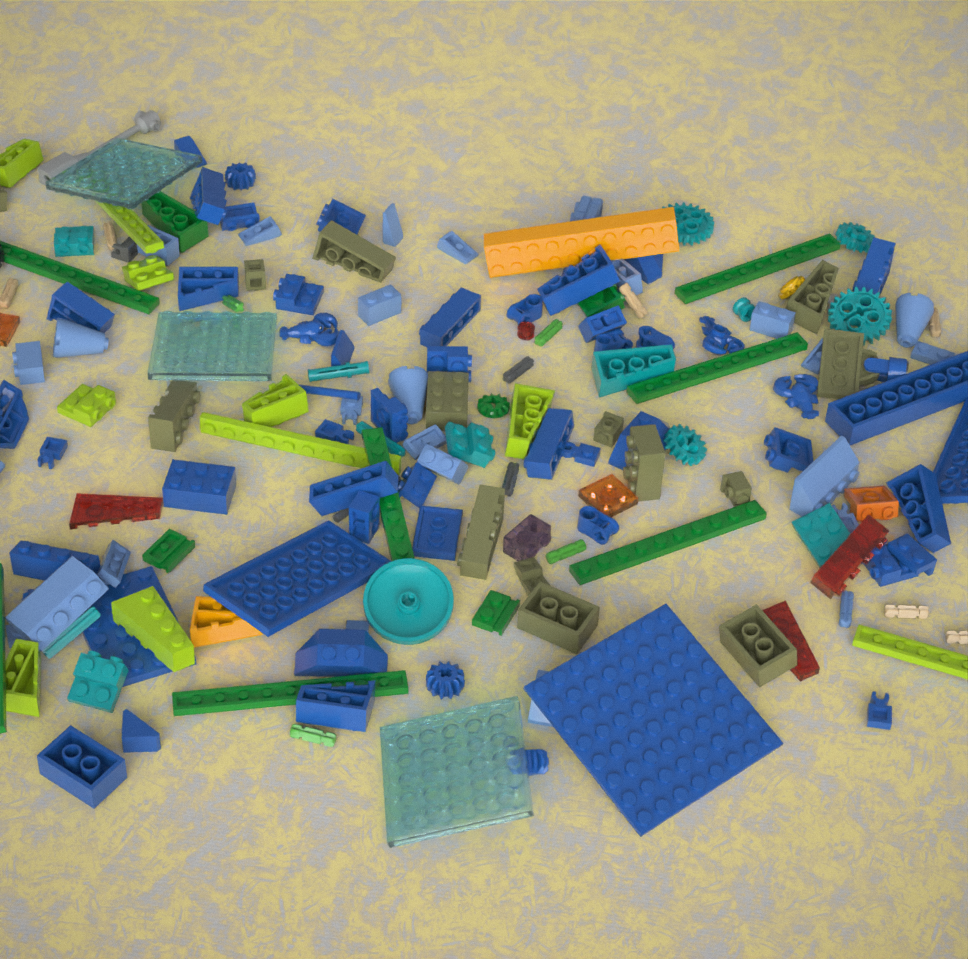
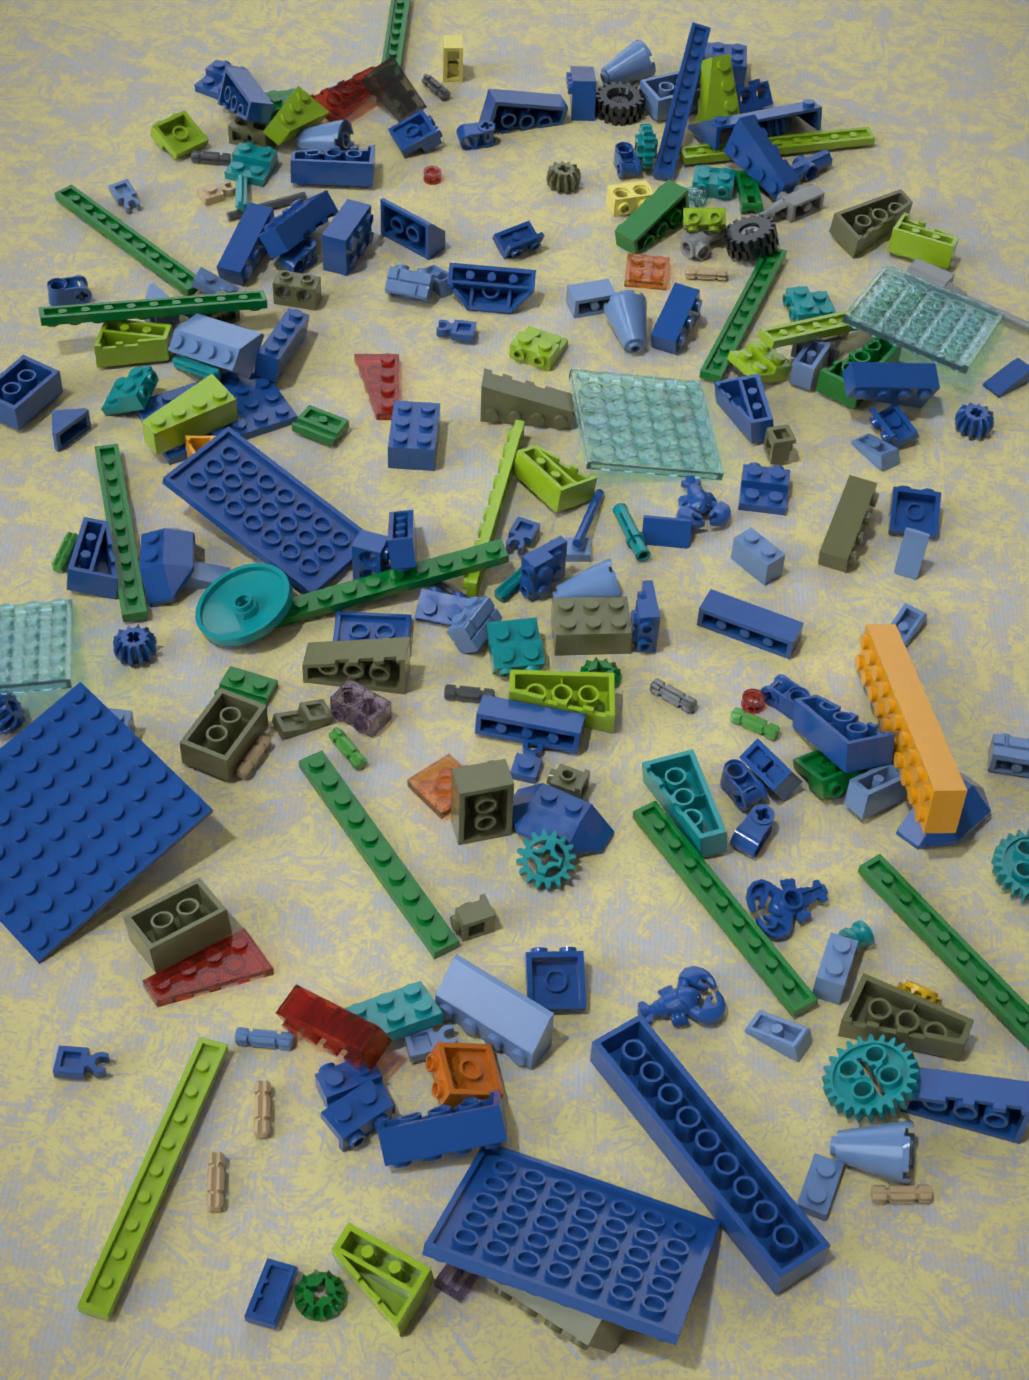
camera: 85 degrees right, 5 degrees up
medium blue plate [97,540,131,588] -> none
bright green axle [222,295,244,312] -> none
medium blue plate [402,424,447,460] -> none
blue piece [577,506,619,545] -> none
tan axle [619,283,647,319] -> none
olive plate [817,328,909,399] -> none

